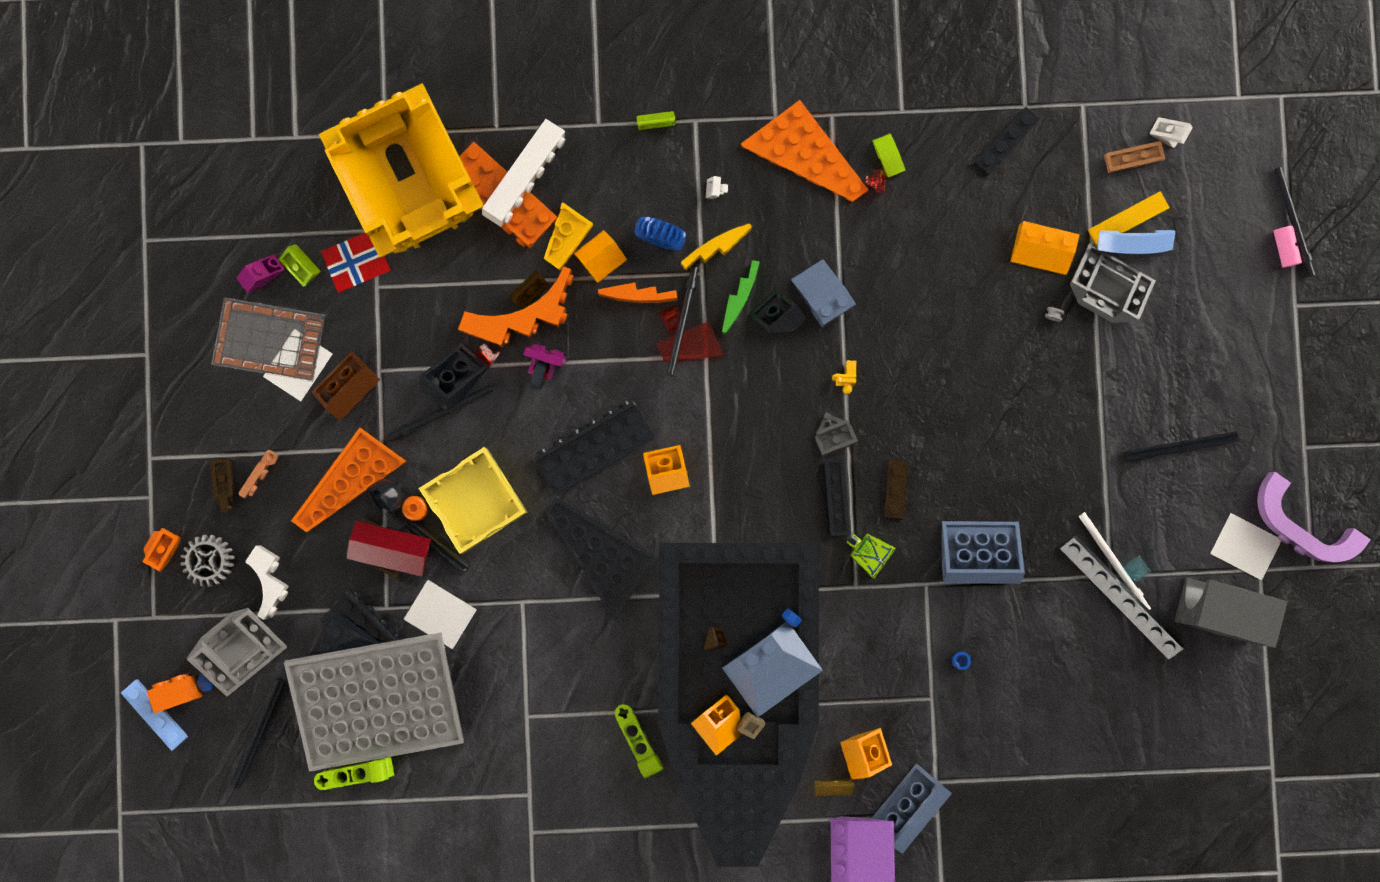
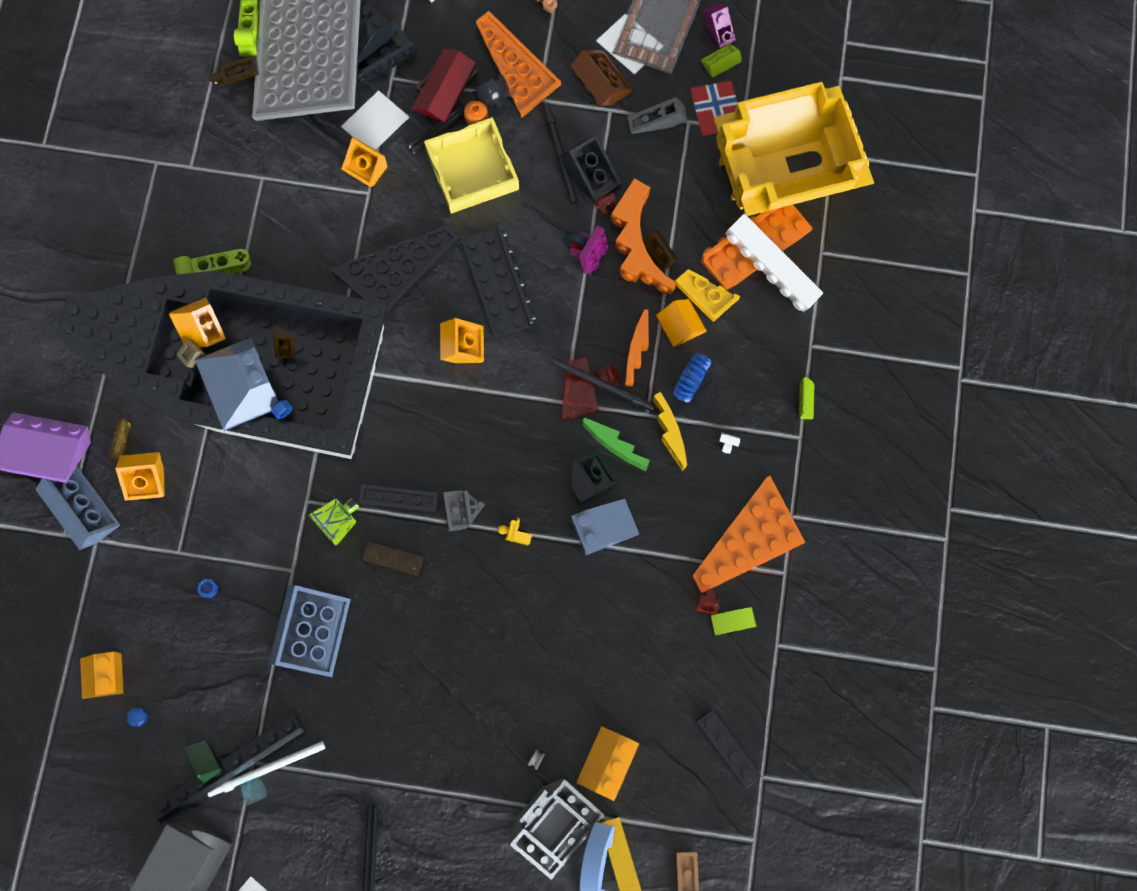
camera: 100 degrees right, 10 degrees down
none -> light orange slope [80,652,124,699]
none -> blue tile [126,707,148,727]
none -> dark green slope [183,740,221,783]
none -> dark brown hinge [209,56,259,86]
none -> light orange slope [342,137,387,187]
none -> dark grey slope [628,97,688,134]

